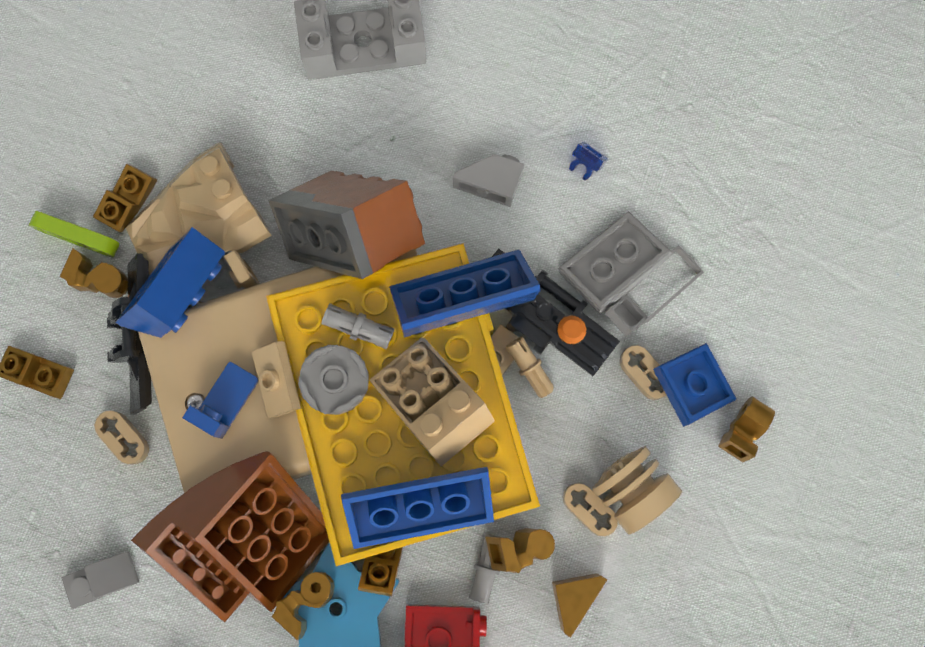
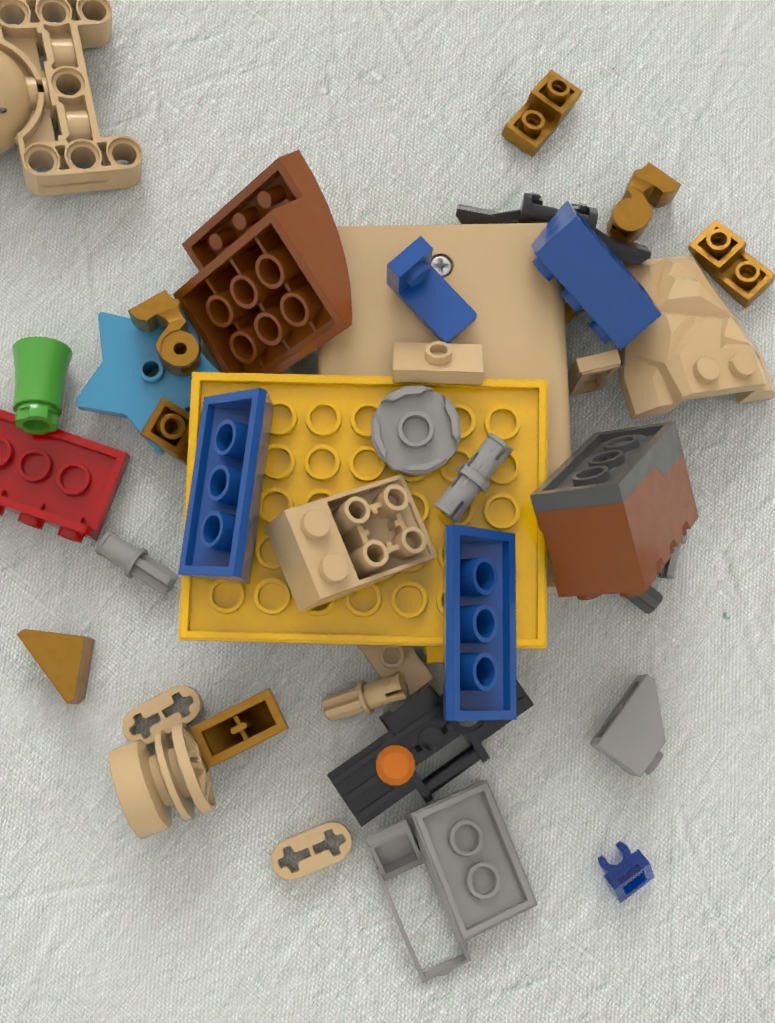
camera: 105 degrees right, 0 degrees up
lime beam [28,211,120,258] -> none
light grey slope [61,551,139,609] -> none
tan beam [94,411,149,465] -> none
pearl gold leg [485,528,555,573] -> none
blue tile [653,343,737,427] -> none
pearl gold leg [718,396,775,462] -> none
none -> pearl gold slope [190,688,289,768]

